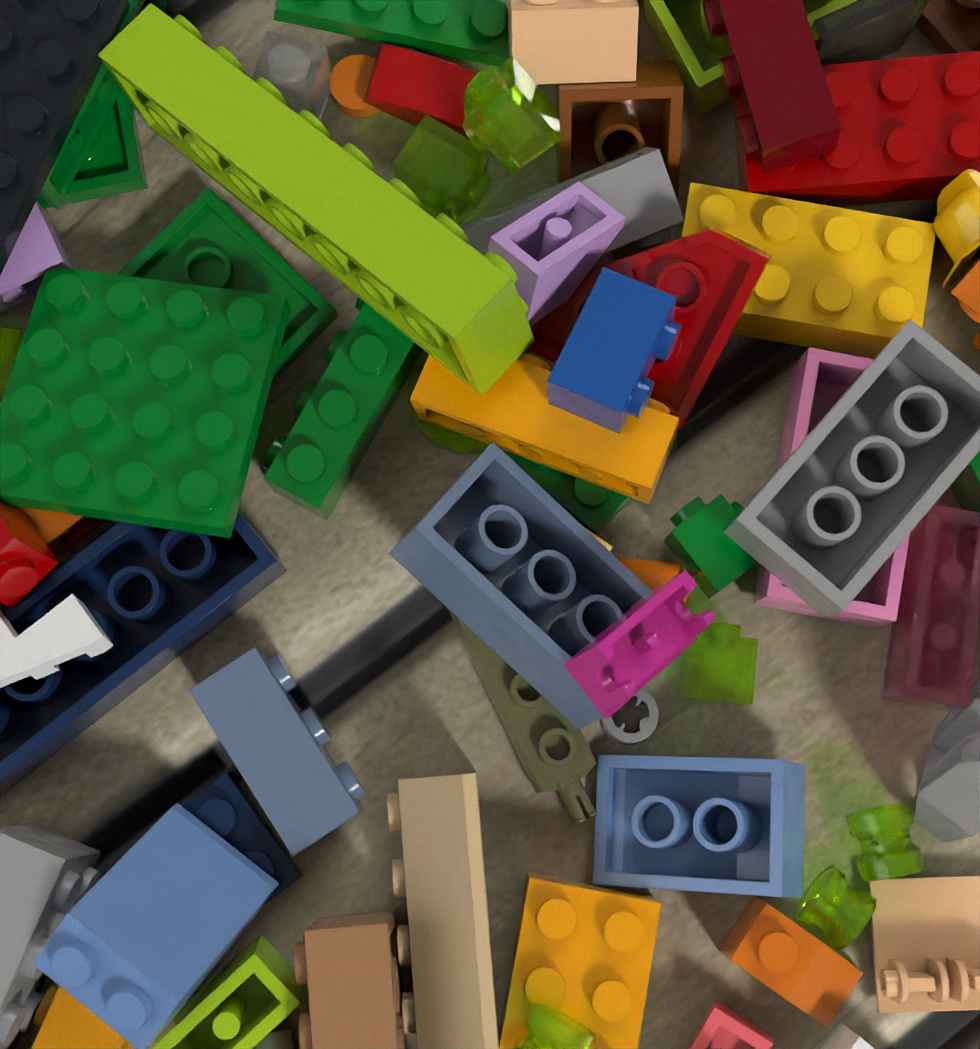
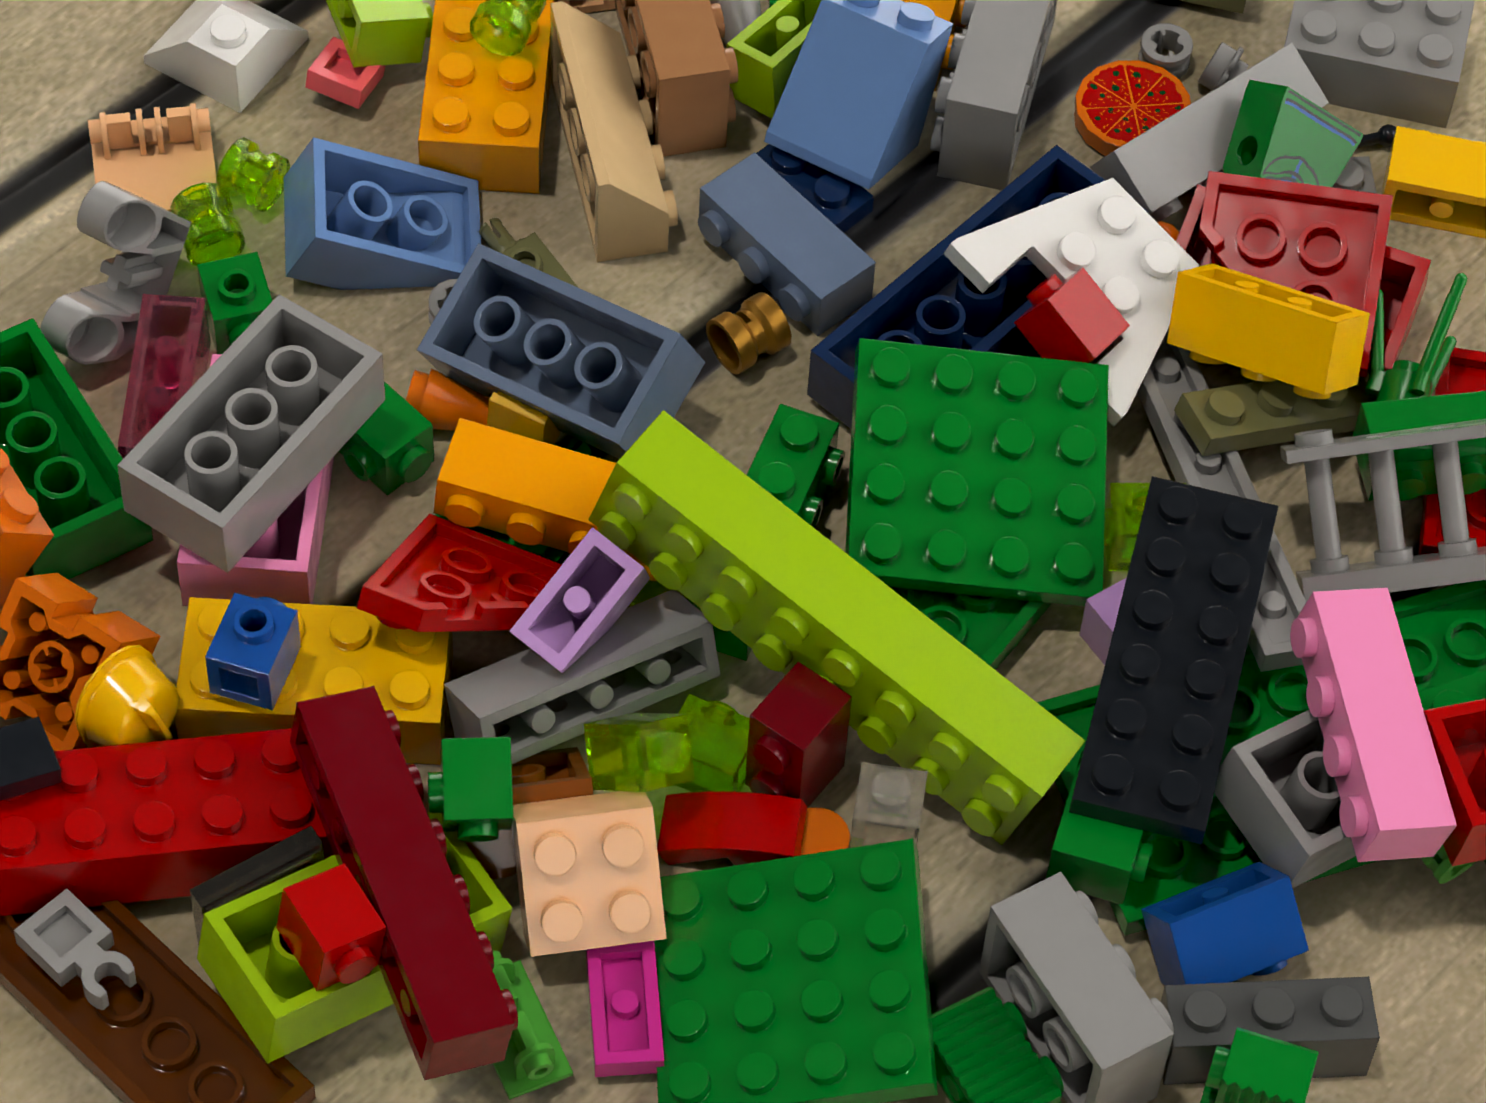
camera: 170 degrees right, 25 degrees down
blue brick [547,267,682,434] -> none
dark pink hinge [564,570,715,719] -> none
clear neon green brick [677,622,758,707] -> none
orange slope [718,896,863,1028] -> none
none -> green brick [197,252,272,354]
none -> blue brick [205,592,301,711]
none -> green brick [428,737,513,842]
none -> pearl gold wheel [706,292,792,374]
none -> dark red brick [745,662,852,808]

